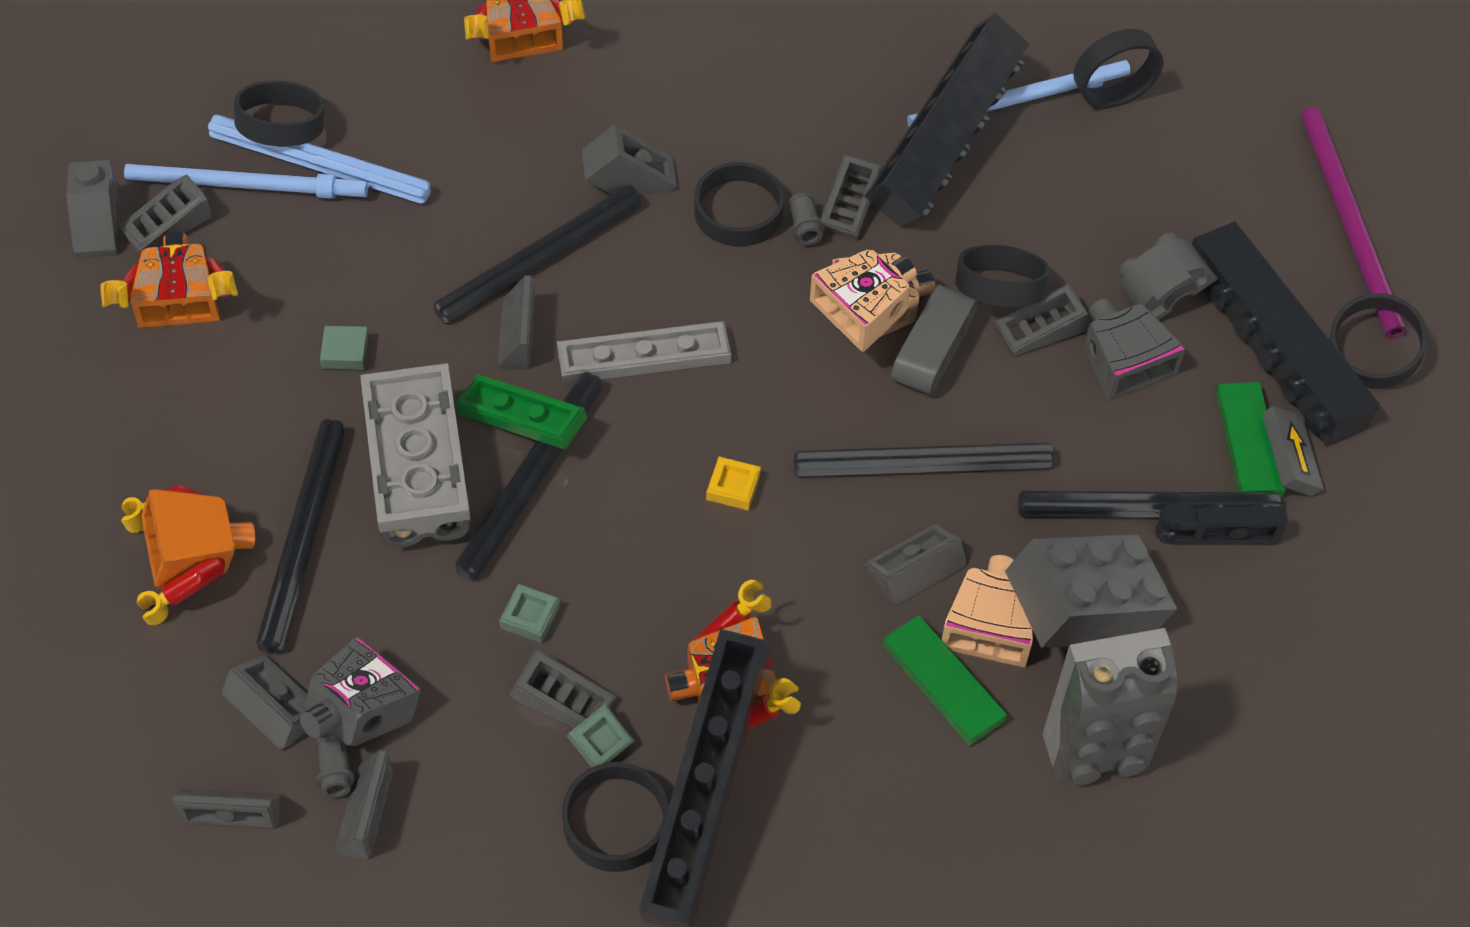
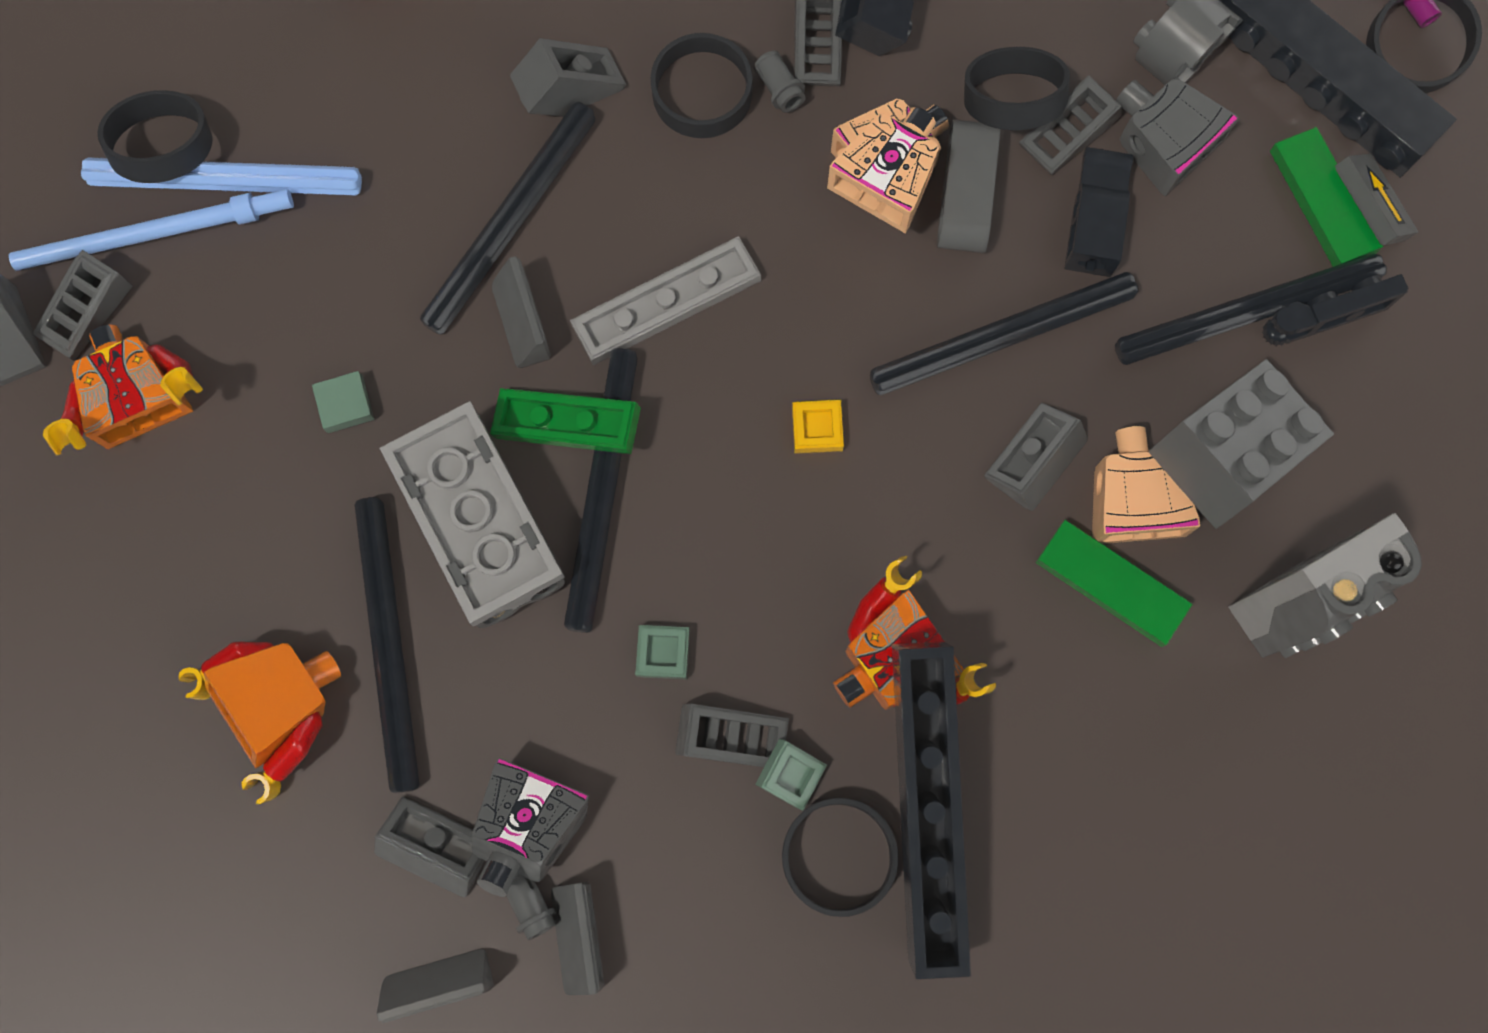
camera: 15 degrees left, 20 degrees up
none -> black piece [1064,147,1133,277]

